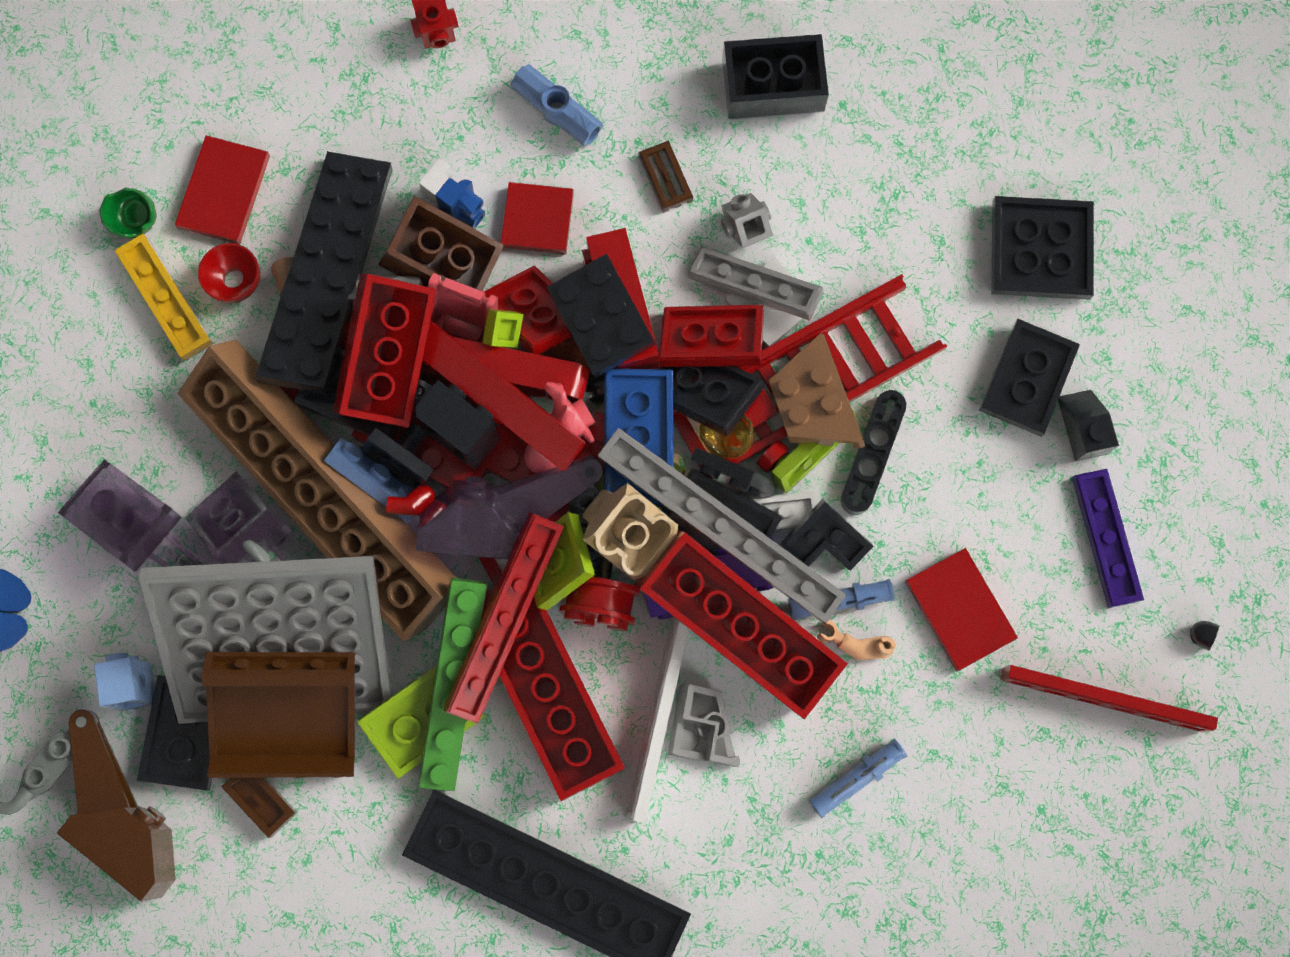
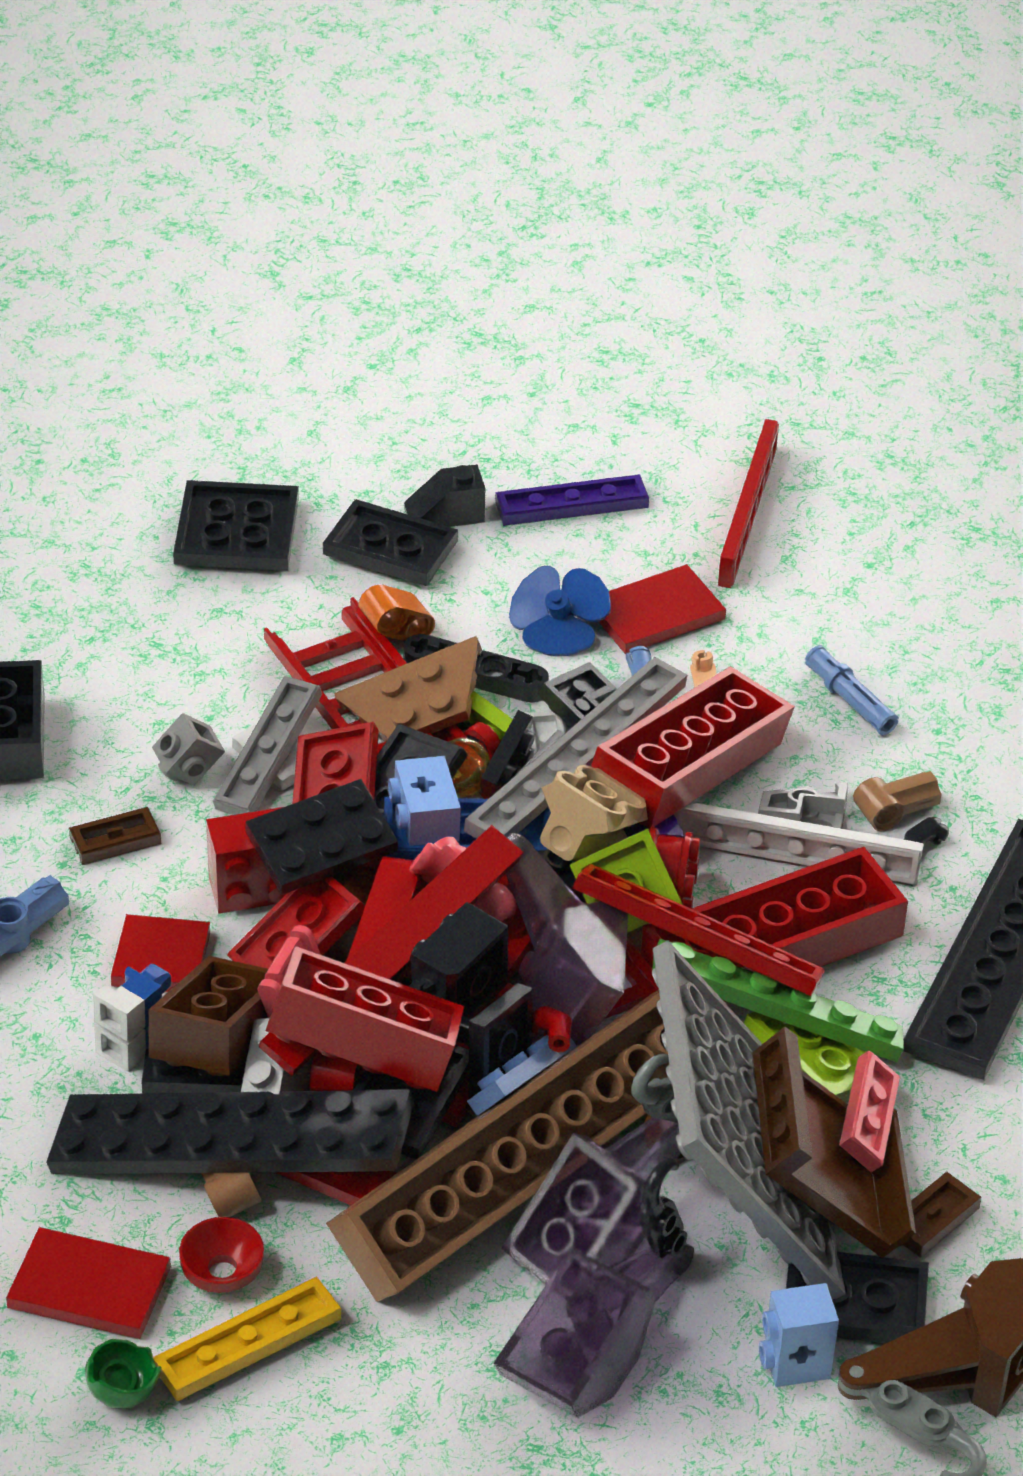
camera: 90 degrees left, 35 degrees down
lime plate [483,309,524,348] -> none
black hinge [1190,621,1220,651] -> none
none -> orange beam [359,585,435,641]
none -> light blue brick [388,756,460,846]
none -> blue piece [509,566,611,656]
none -> coral tile [839,1050,900,1173]
none -> medium nougat piece [853,771,941,831]
none -> black arm [903,817,949,845]

